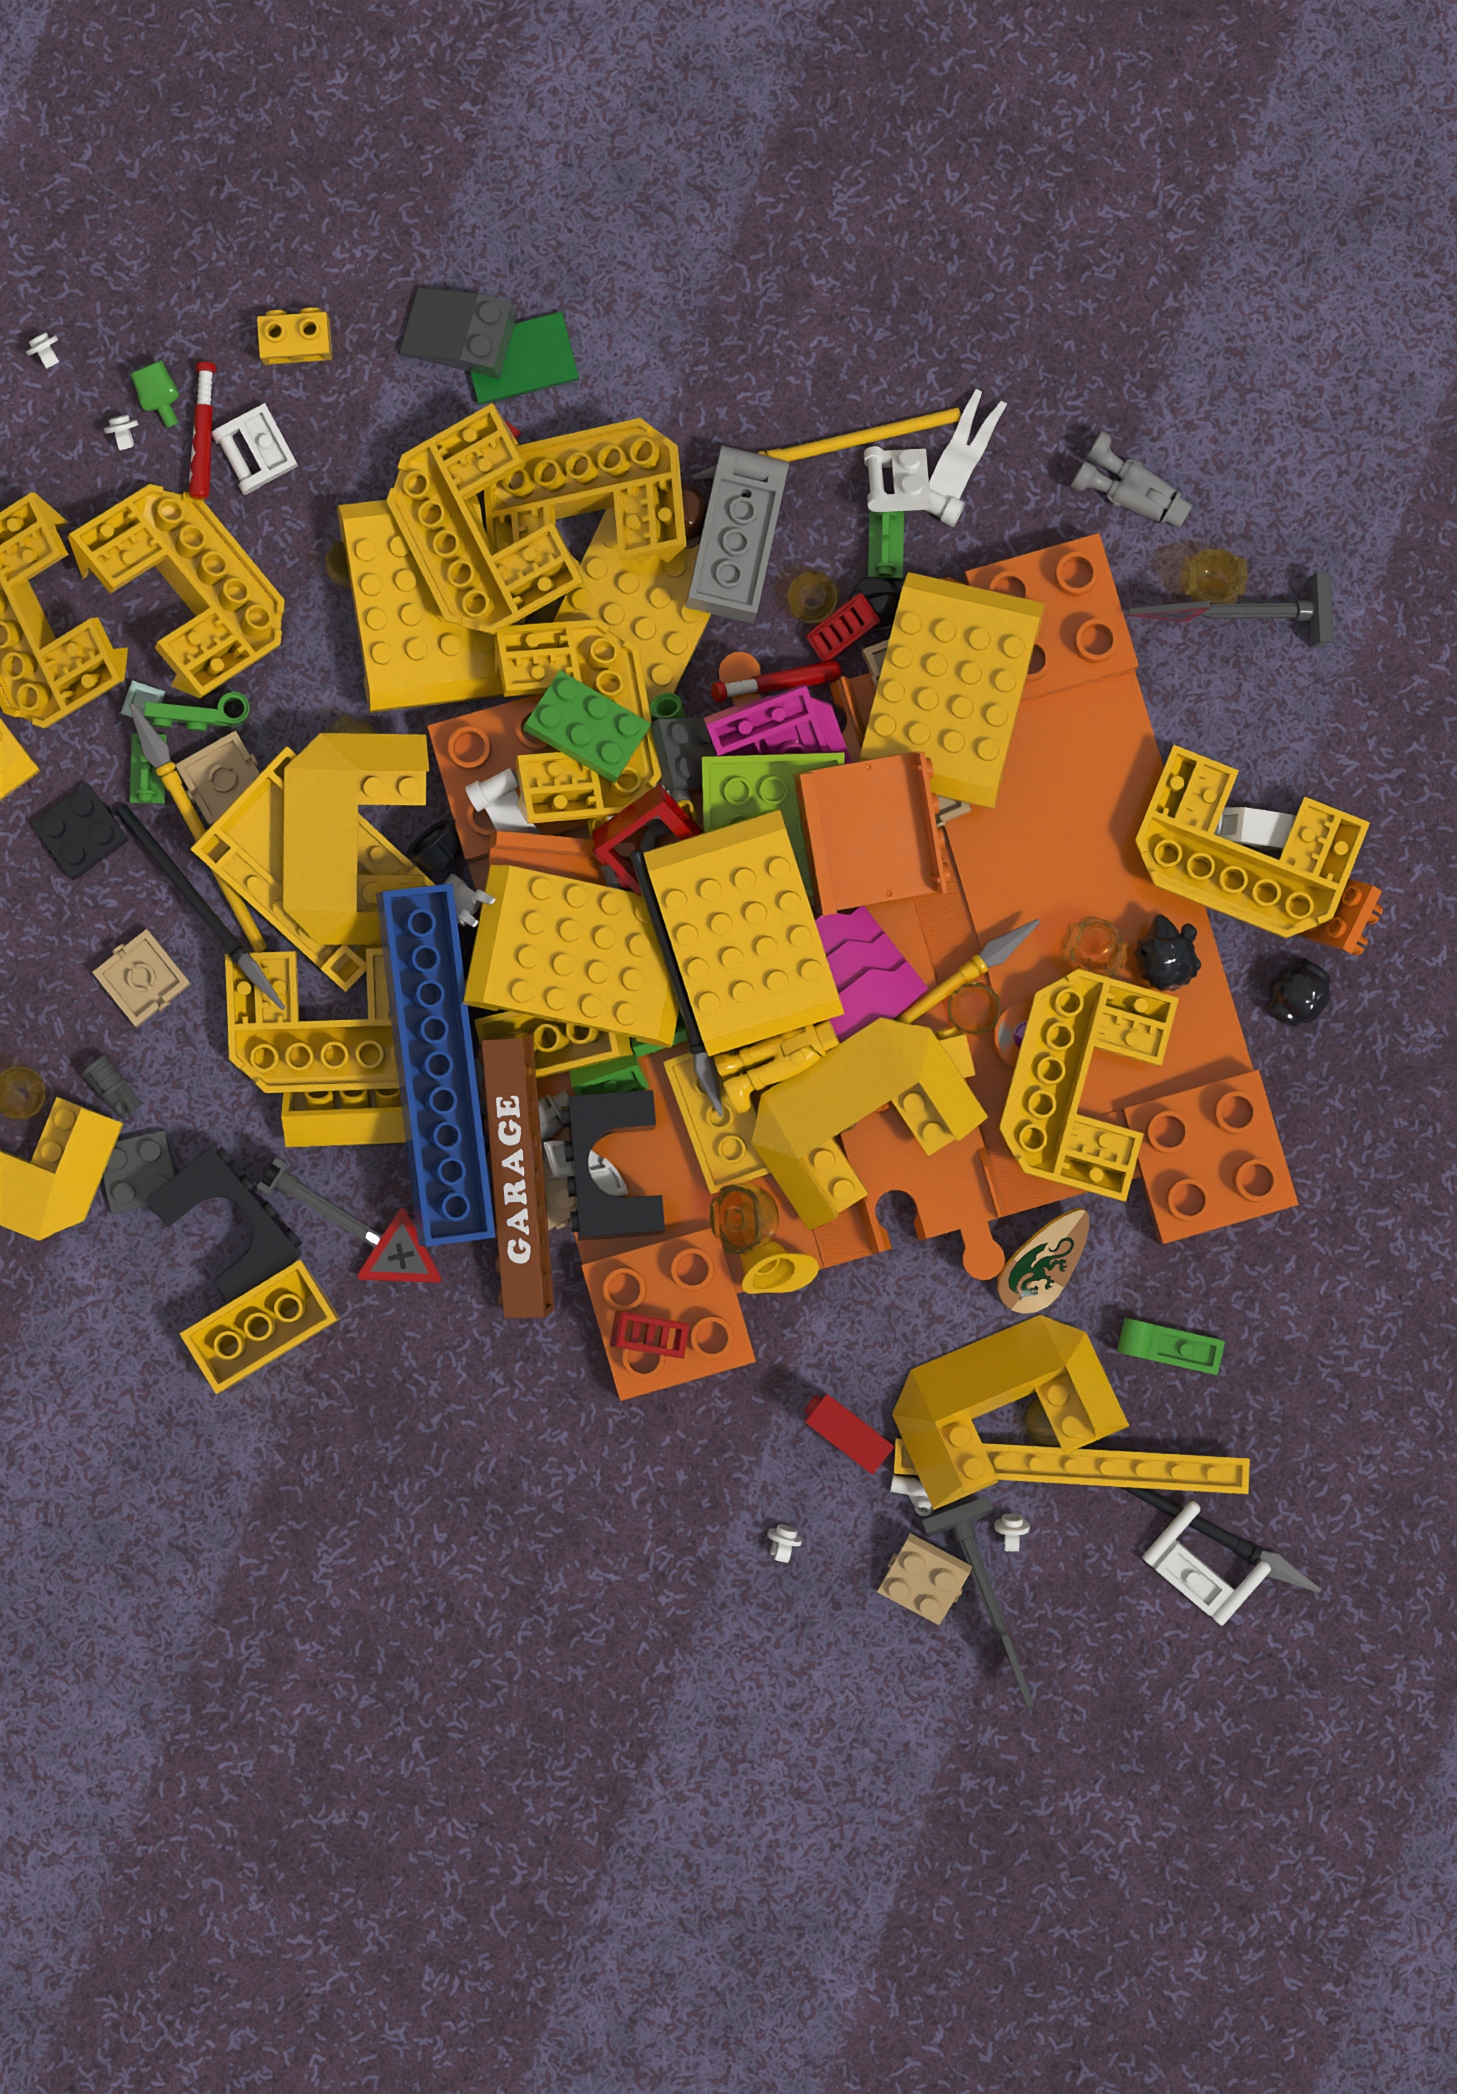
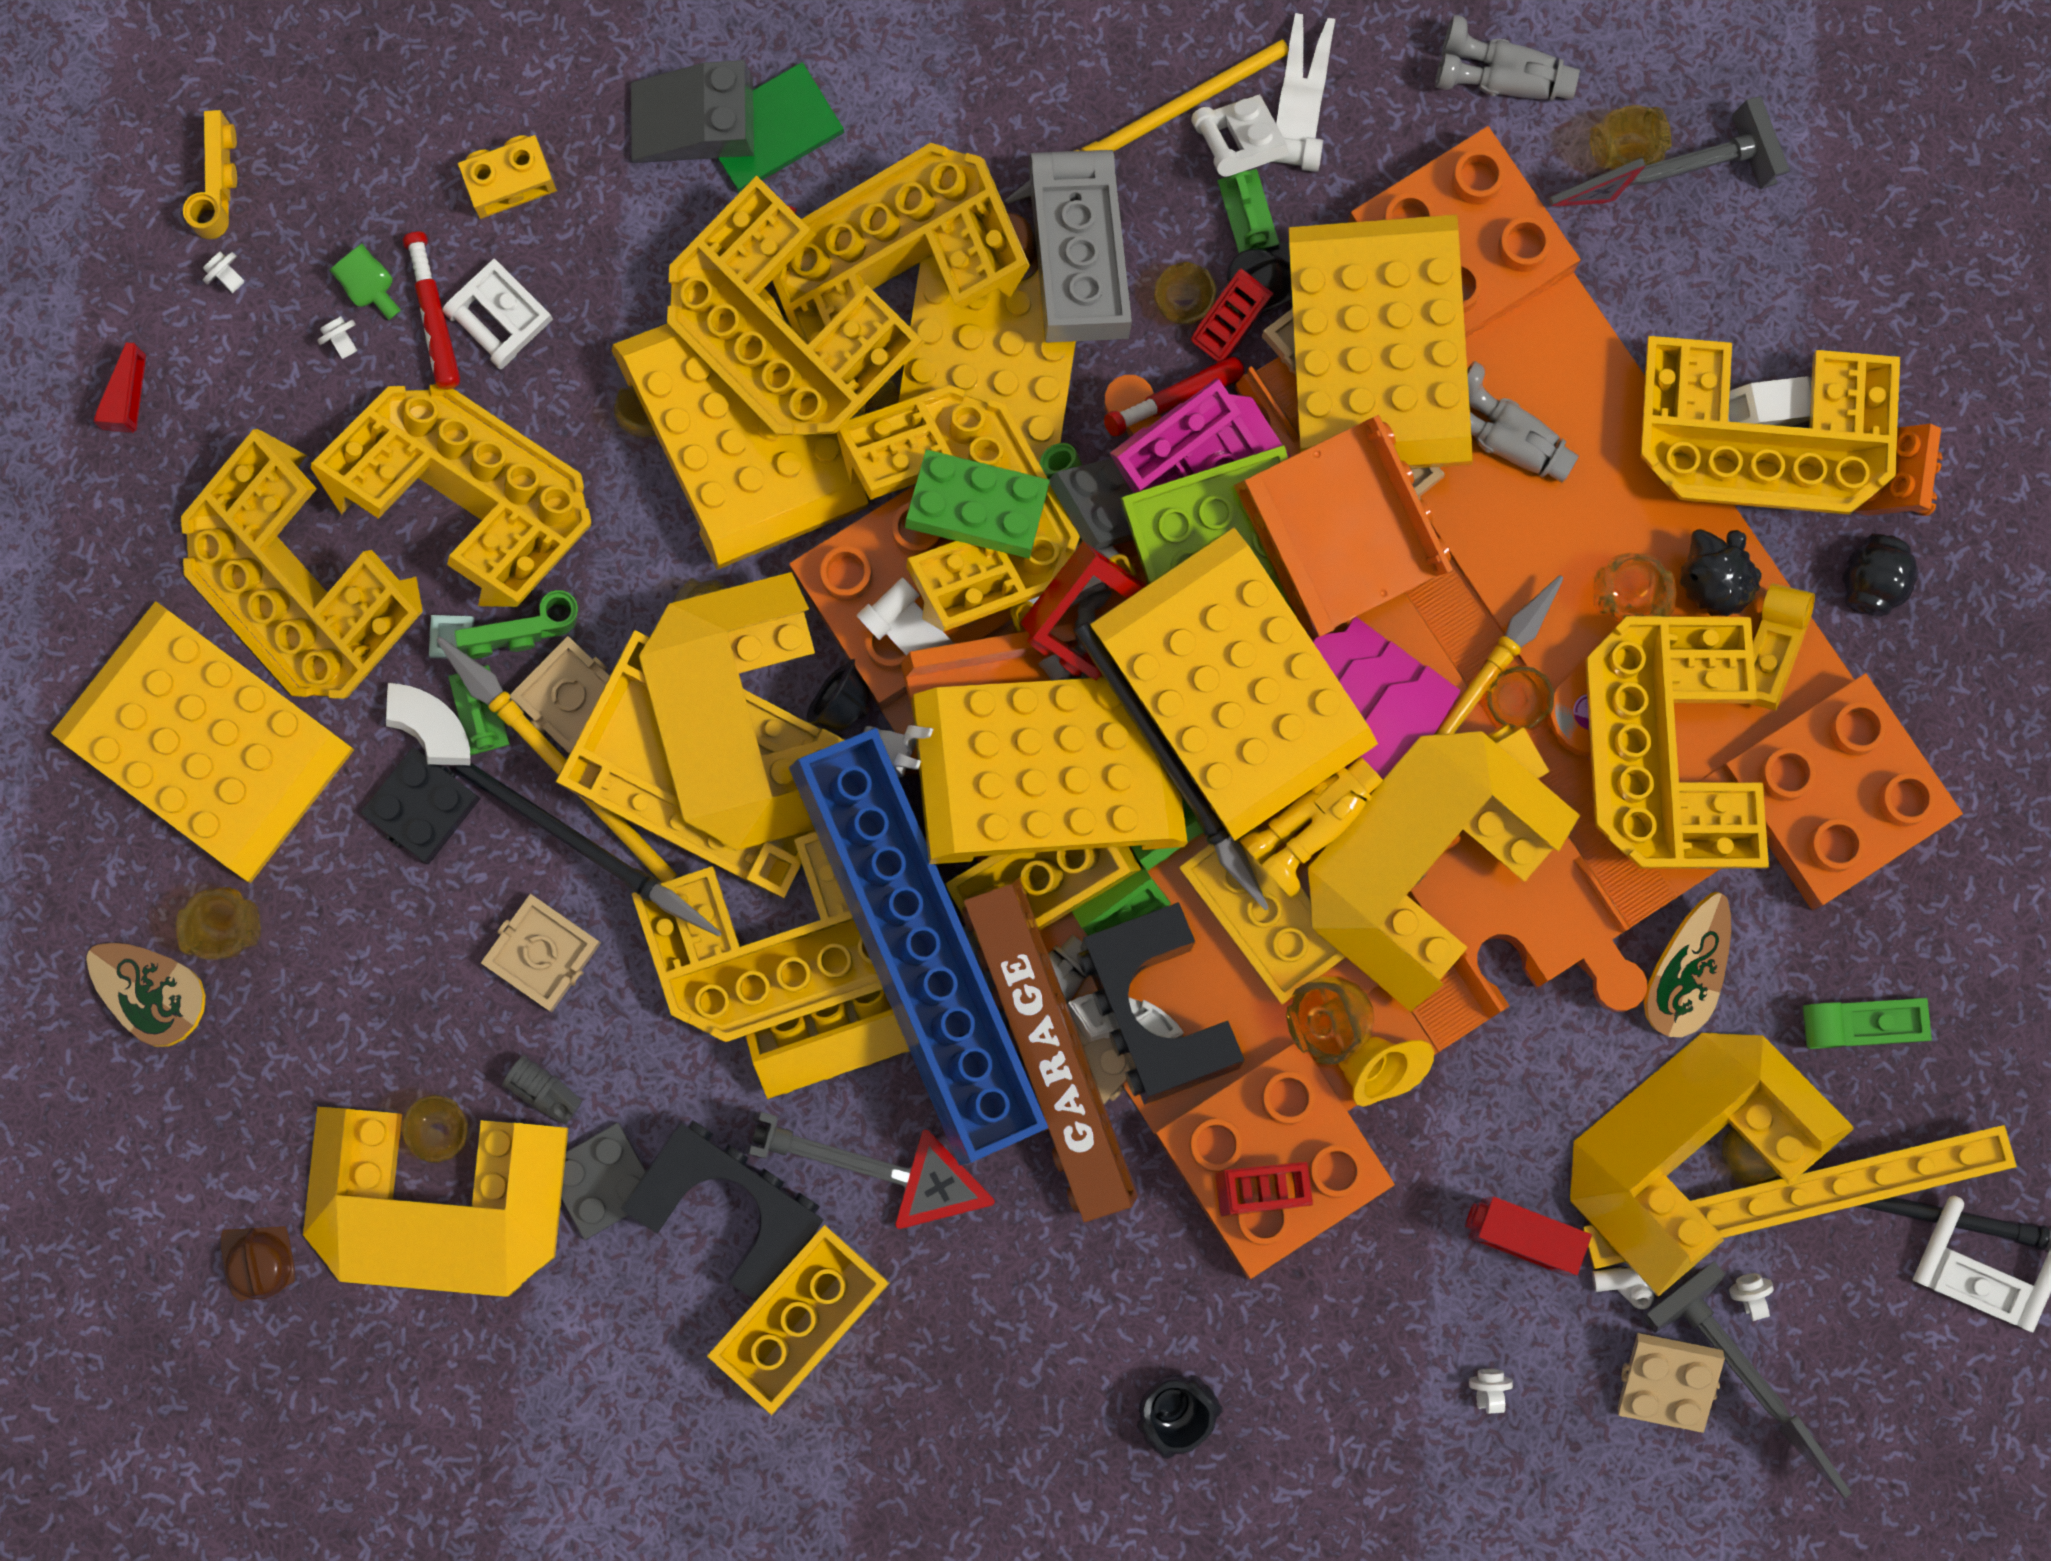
camera: 20 degrees left, 5 degrees down
none -> yellow plate [183,110,237,239]
none -> white tile [386,683,470,765]
none -> black hair [1137,1374,1223,1459]
none -> light grey piece [1467,361,1579,483]
none -> yellow plate [1752,583,1815,711]

